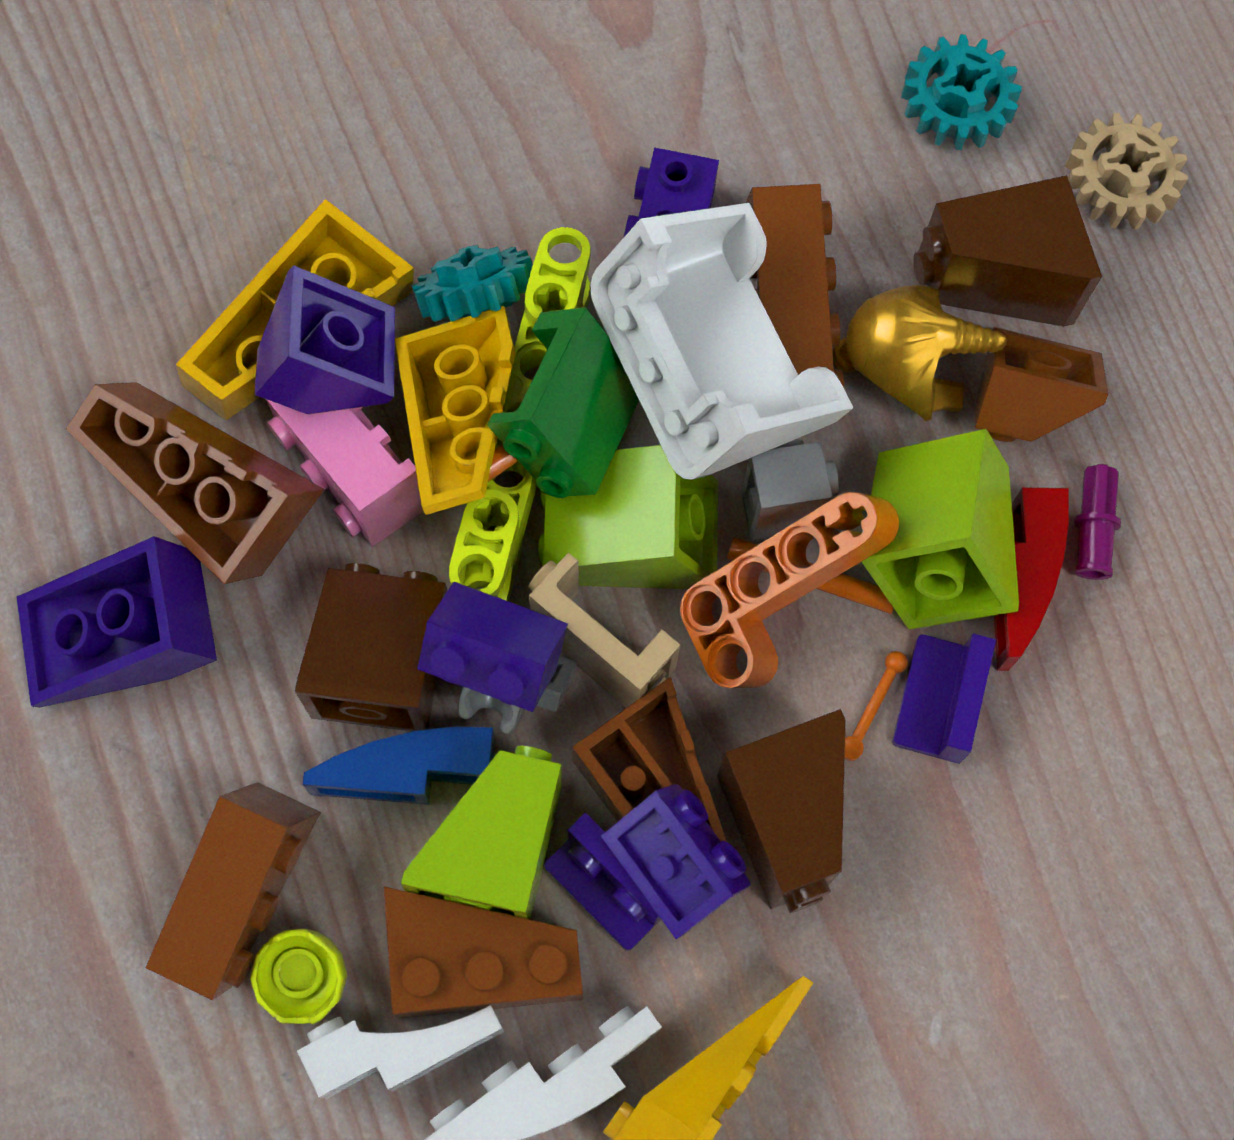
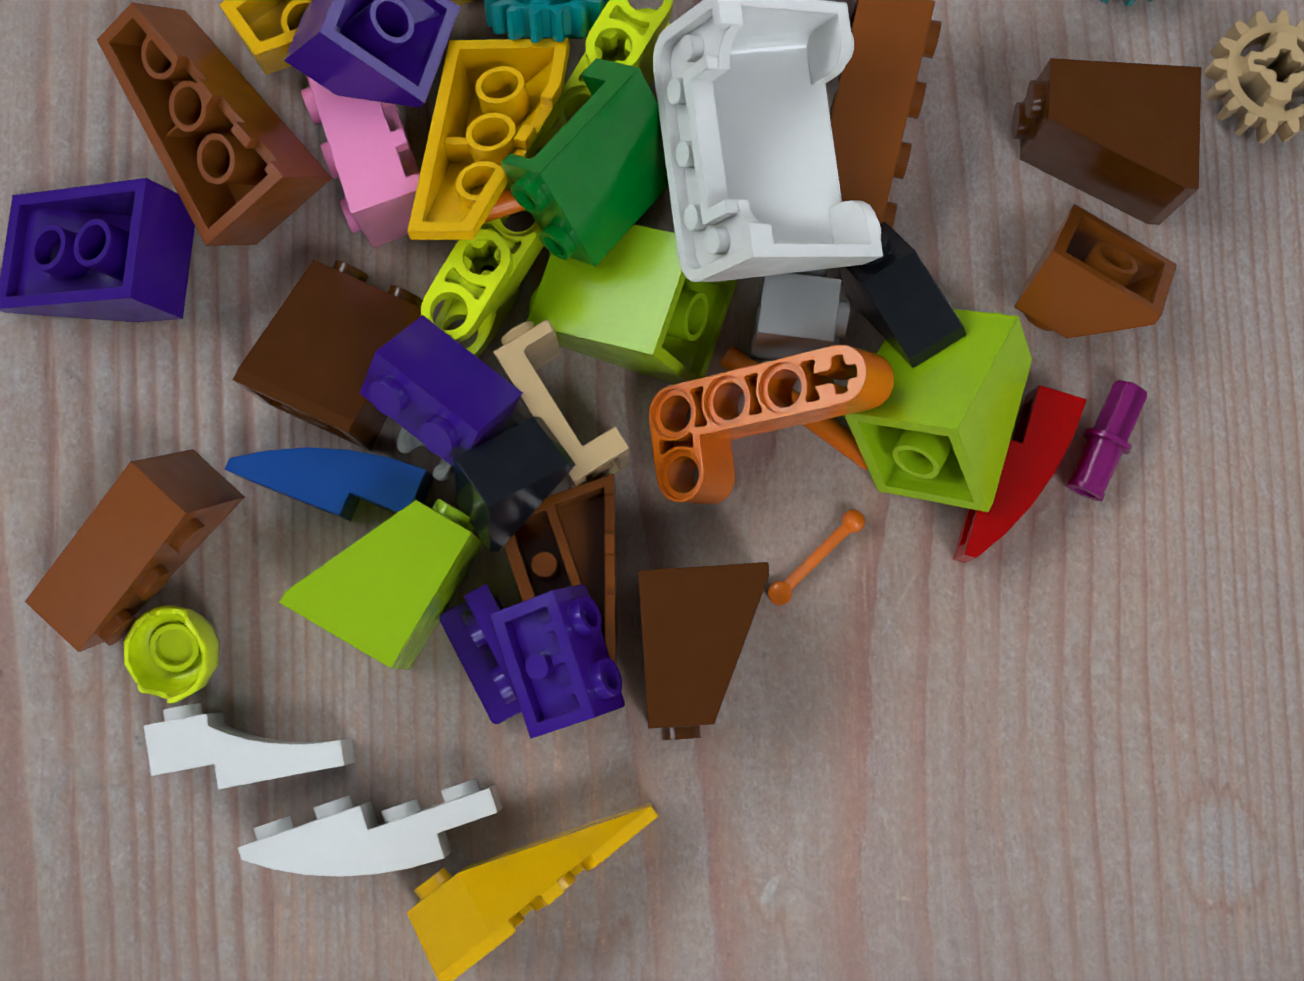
camera: 20 degrees right, 10 degrees up
dark orange wedge [384,886,583,1019] -> none
pearl gold piece [832,285,1007,422] -> none
dark purple panel [892,633,996,764] -> none
none -> black slope [453,417,576,552]
none -> black slope [838,222,966,368]

